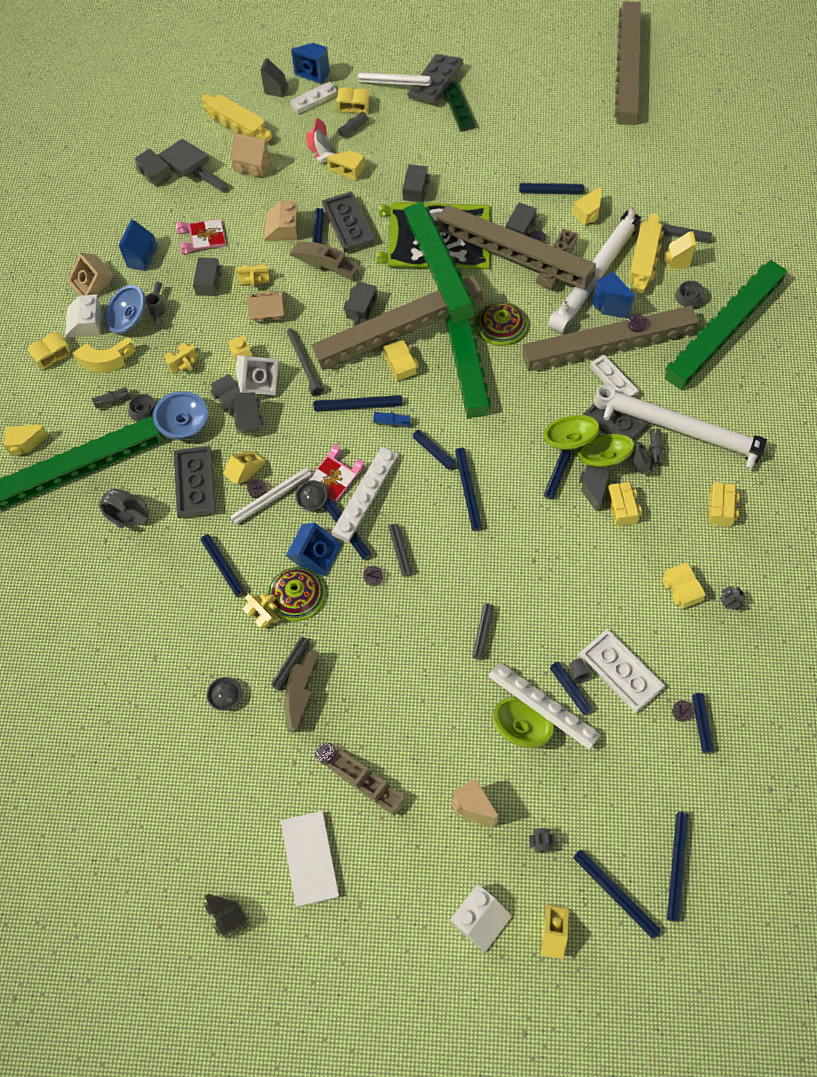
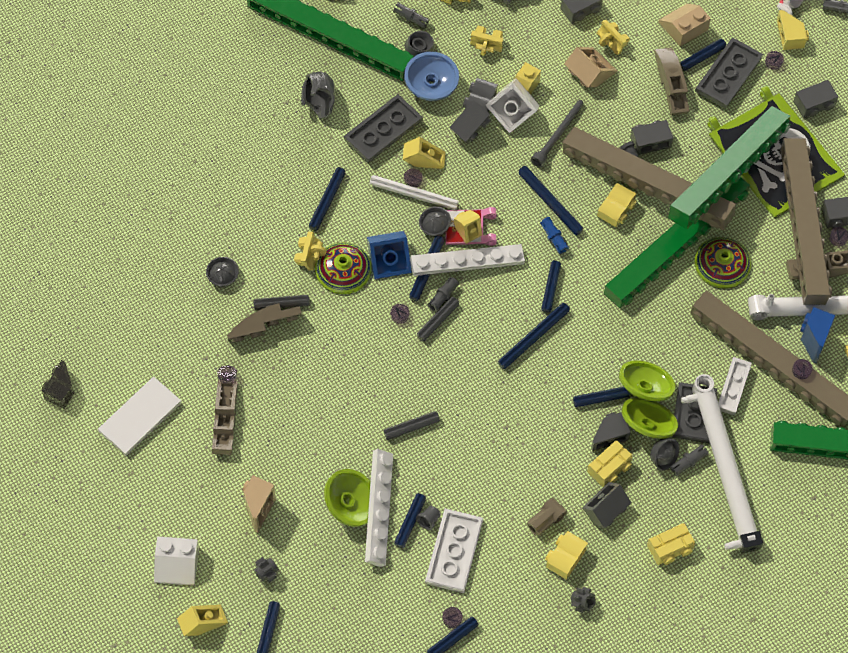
camera: 50 degrees right, 0 degrees up
none -> dark grey pin [427,277,459,312]
none -> light yellow slope [454,210,482,244]
none -> dark tan piece [527,497,568,537]
none -> dark grey brick [582,482,632,528]
none -> tile [765,51,784,70]

